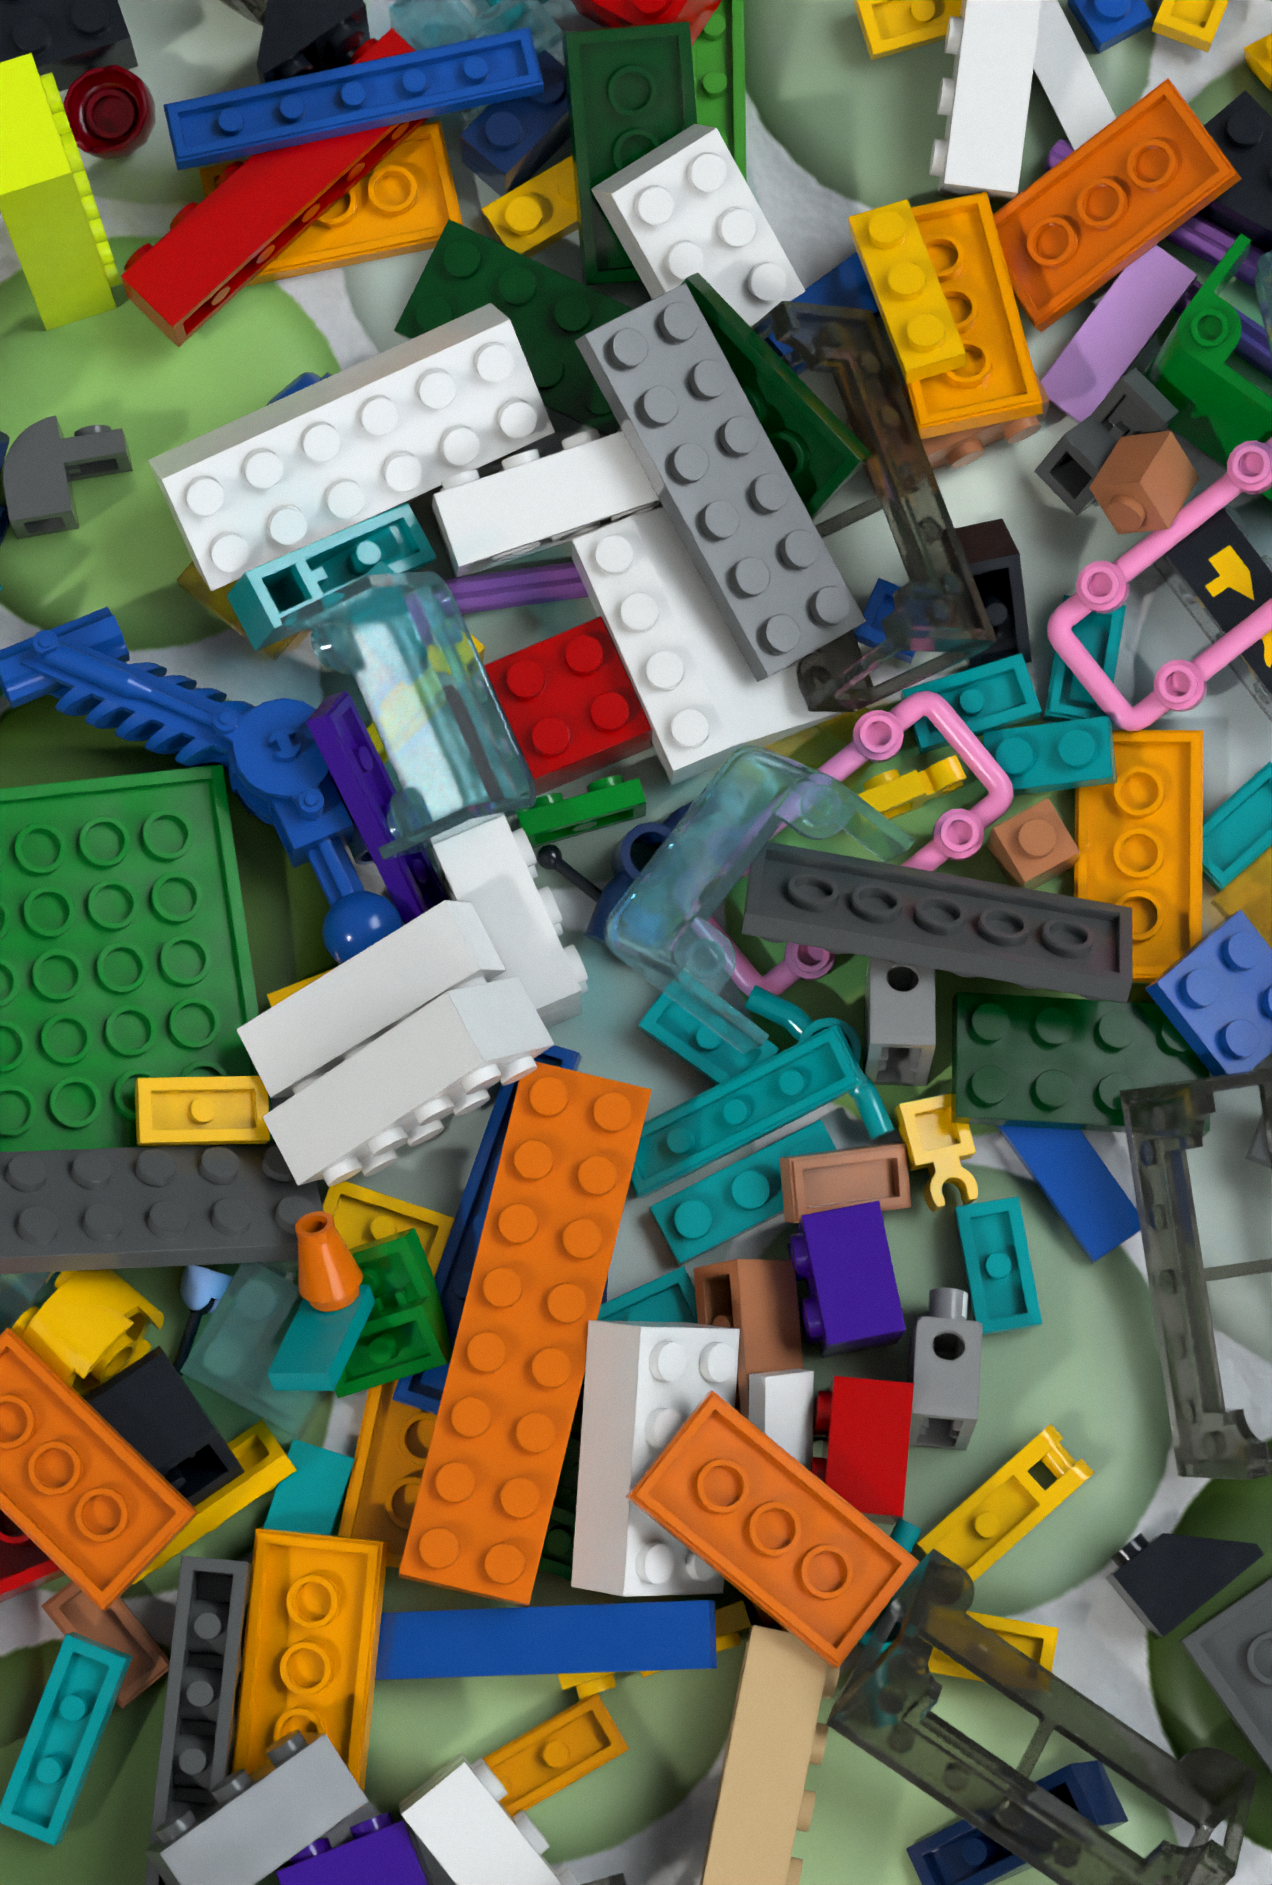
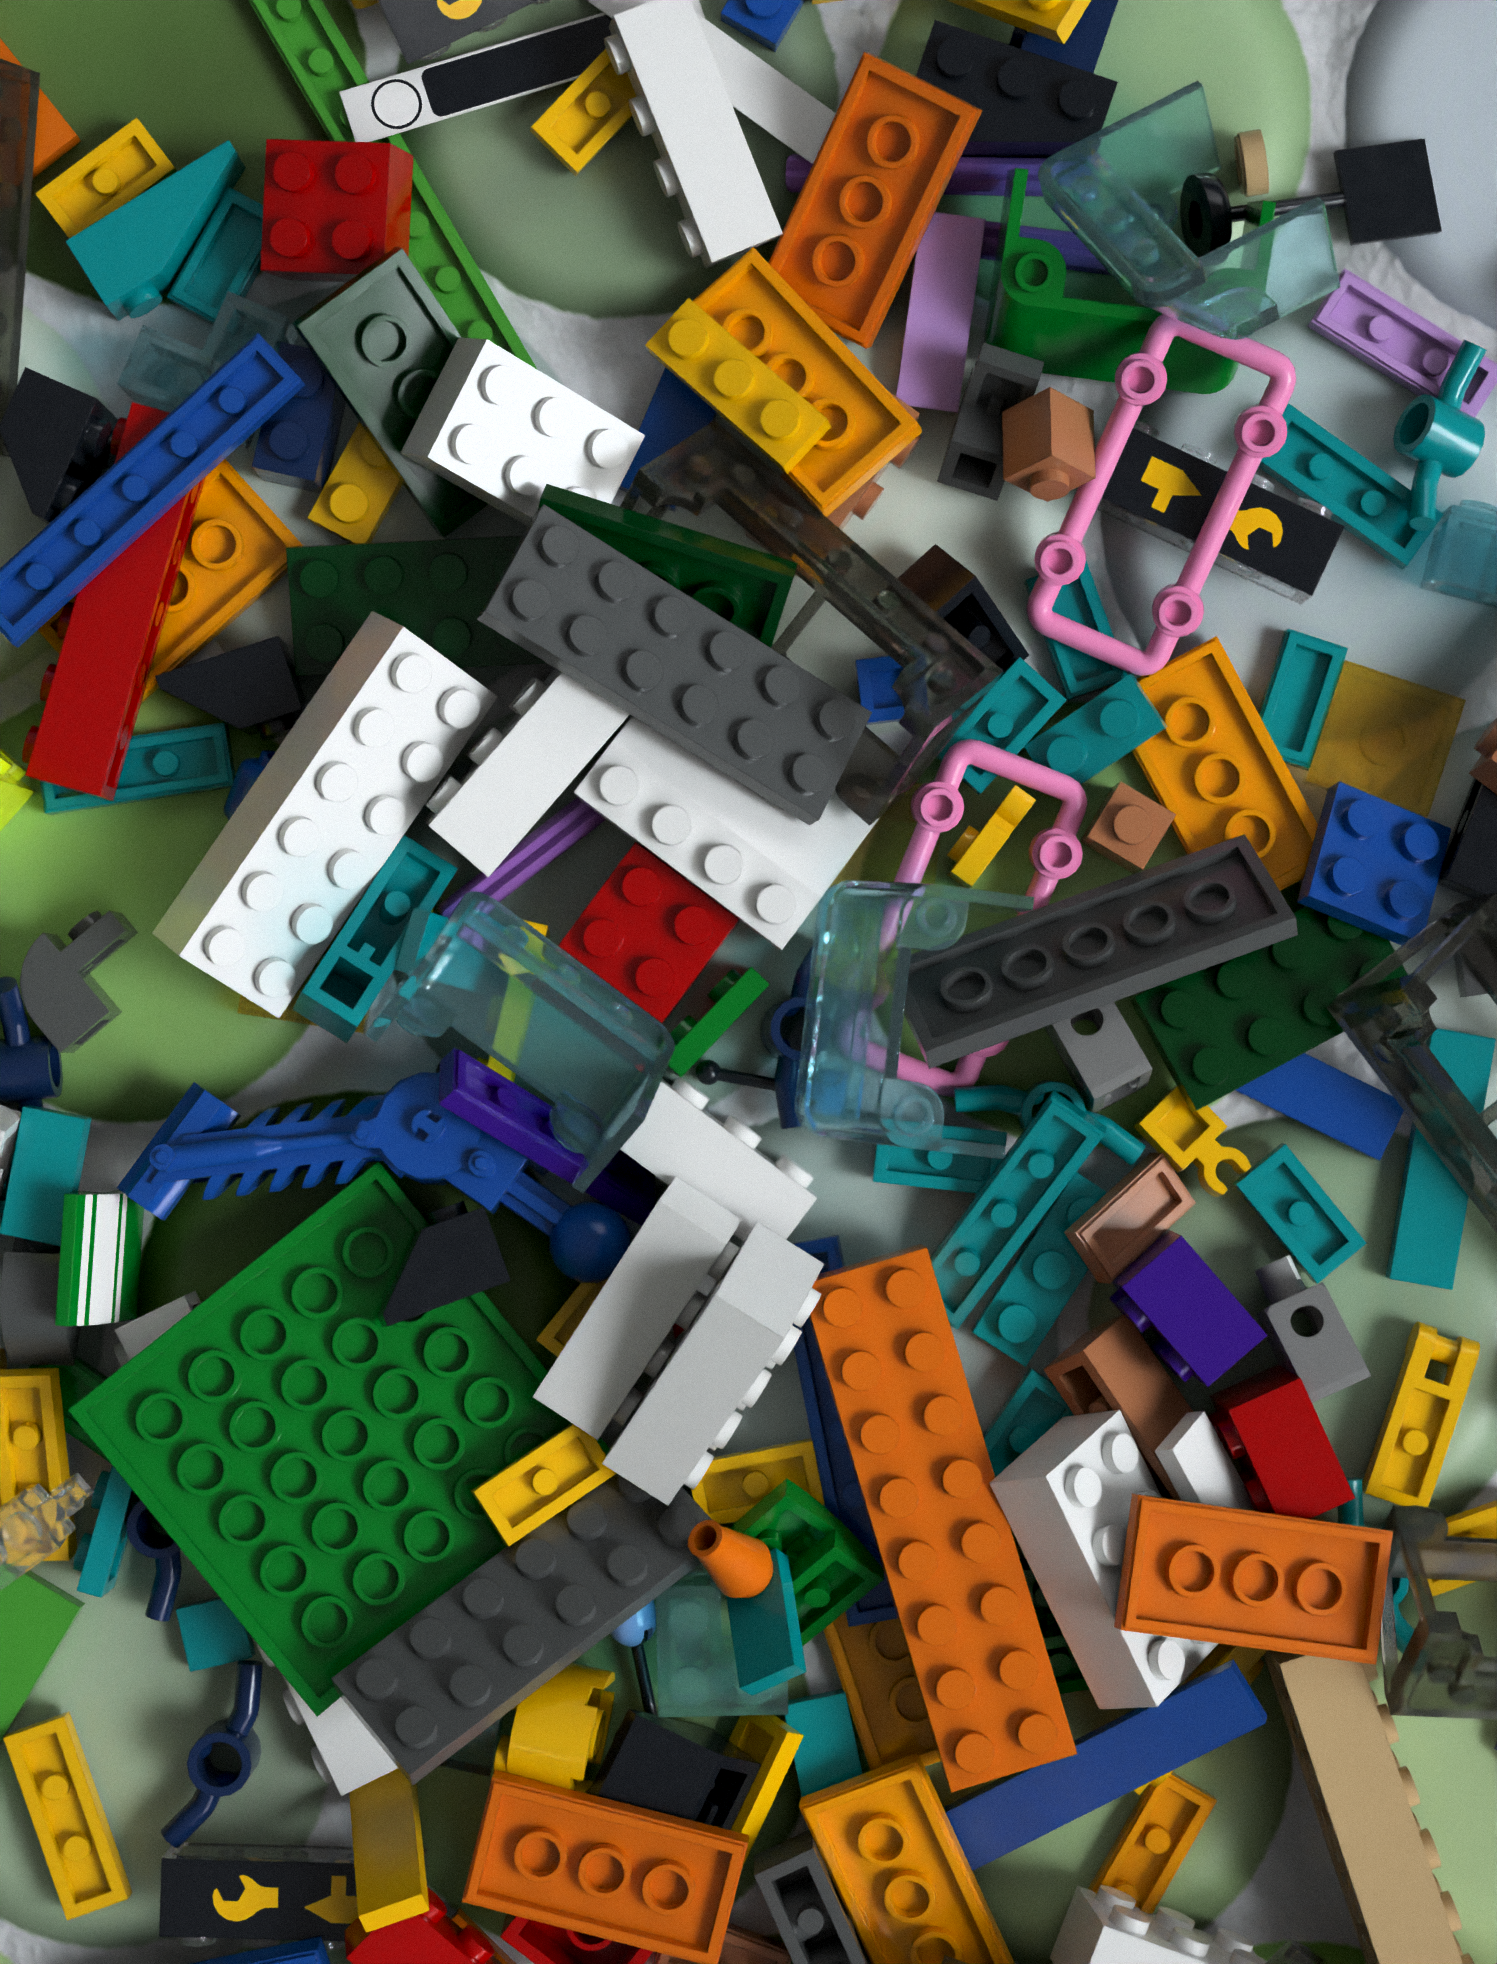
camera: 30 degrees left, 10 degrees up
none -> teal tile [40,722,235,815]
none -> black slope [155,636,307,741]
none -> black slope [378,1200,511,1327]
none -> teal tile [1385,1028,1496,1290]

